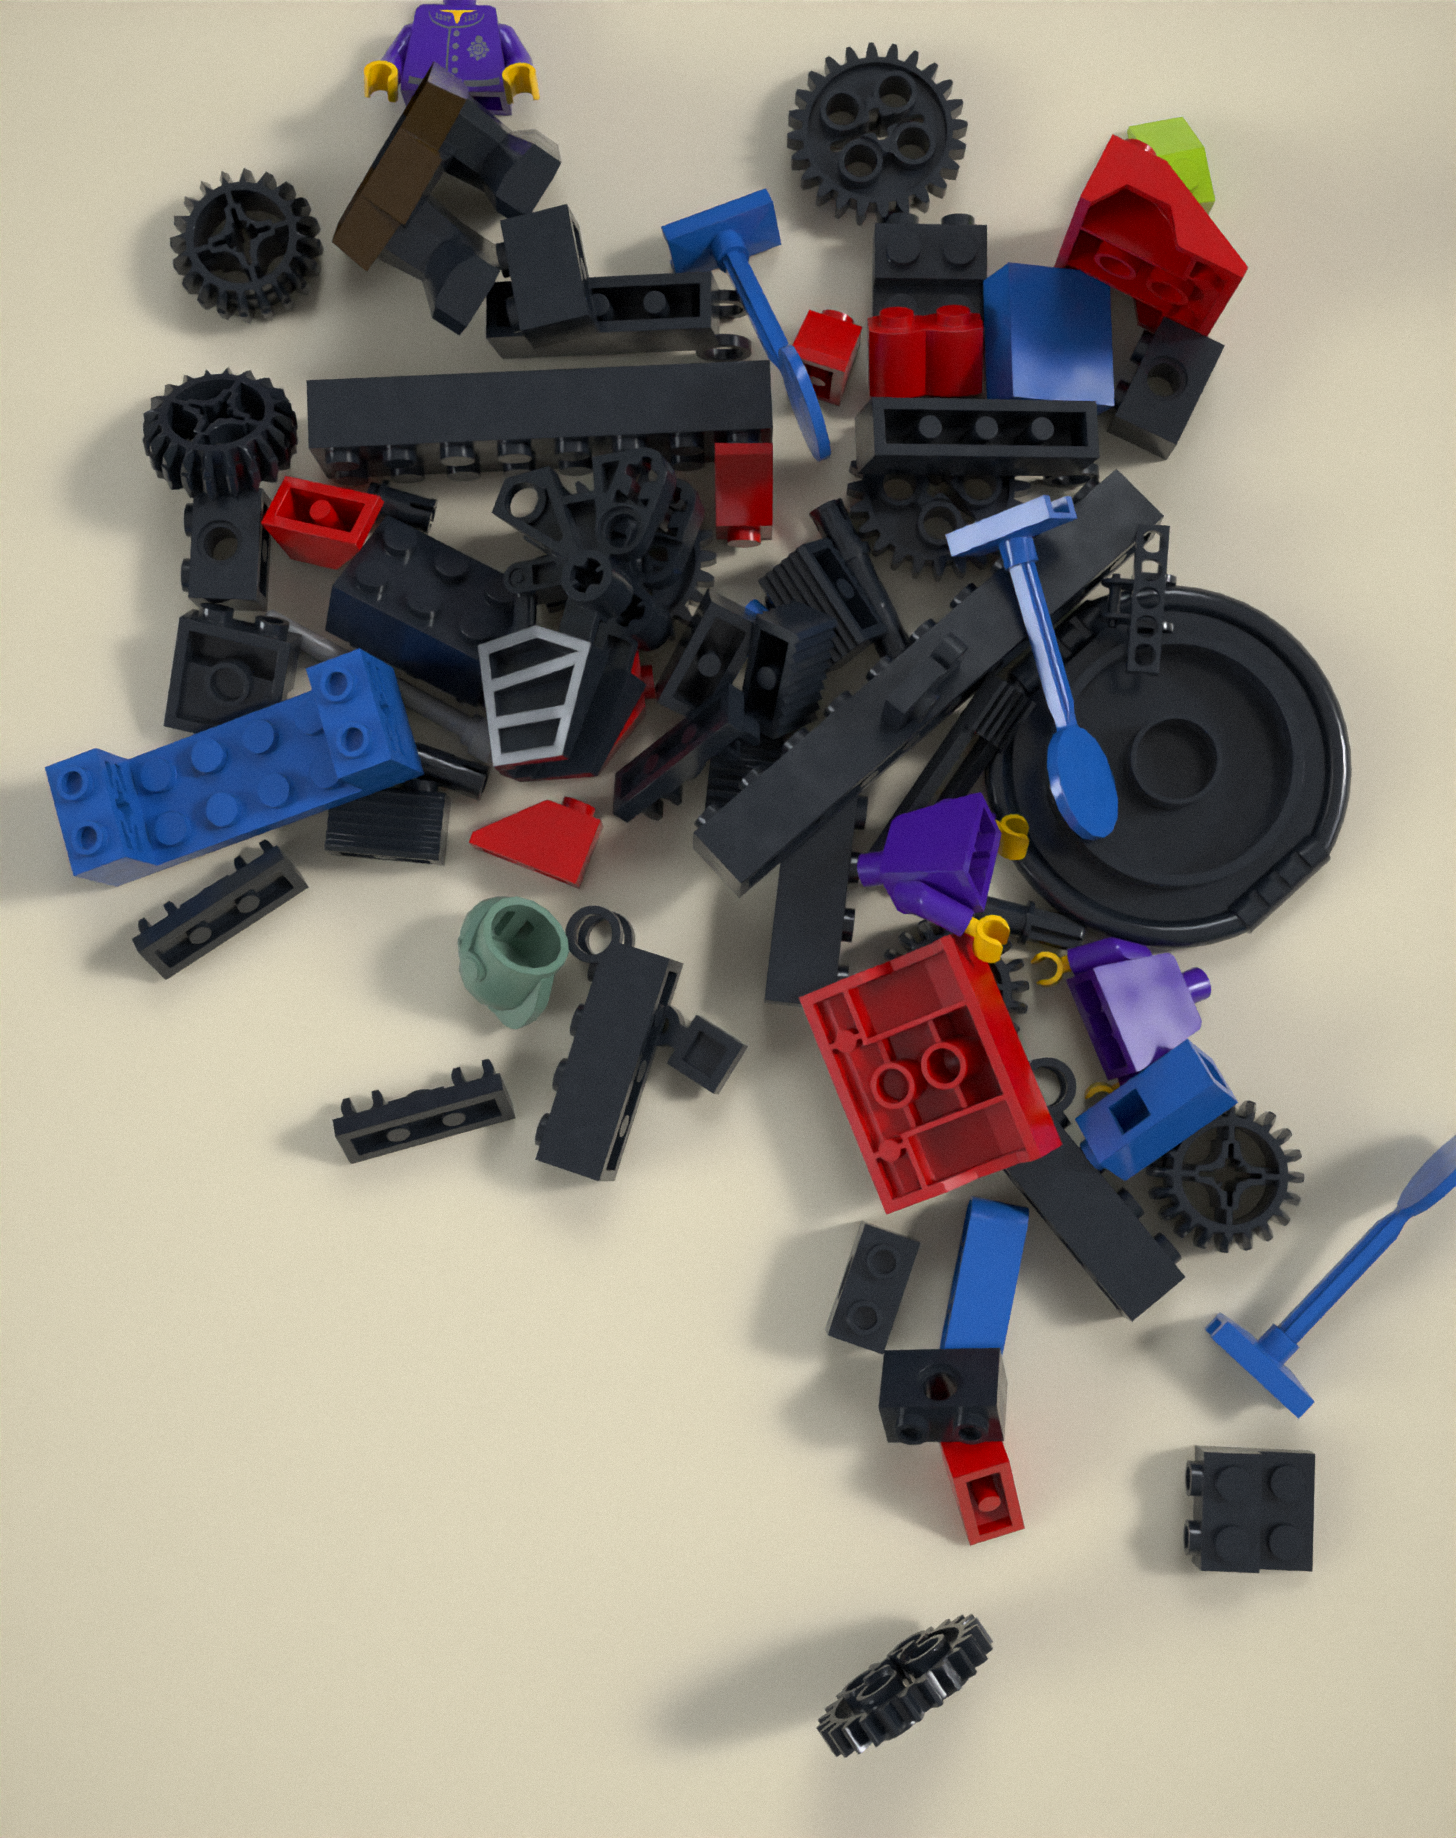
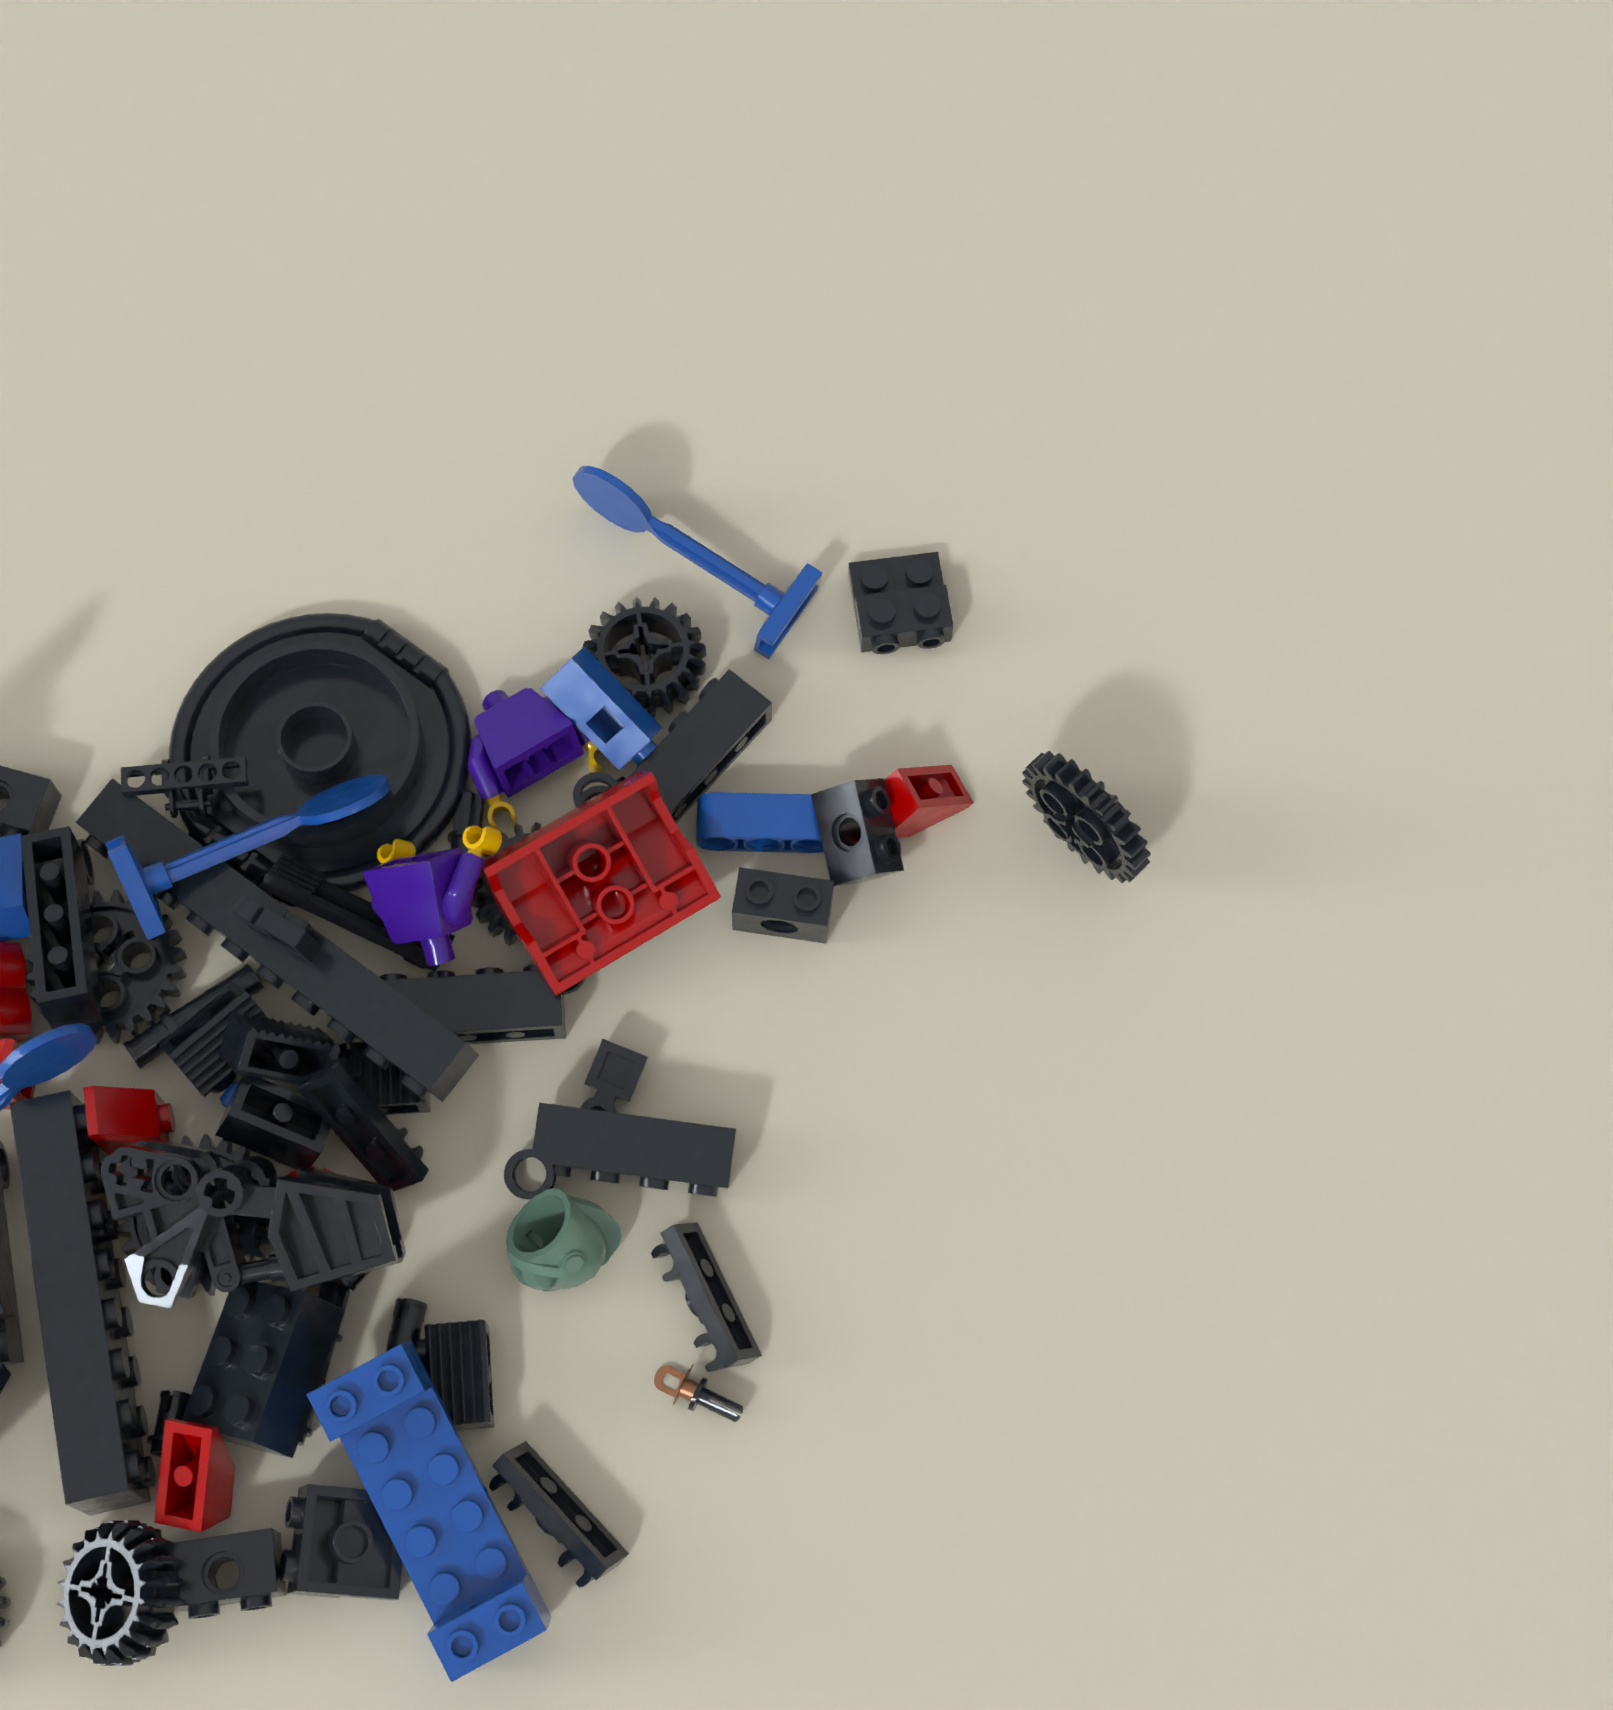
camera: 105 degrees left, 15 degrees down
light grey piece [265,610,492,764] -> none
red slope [469,796,604,889] -> none
none -> piece [654,1364,743,1422]

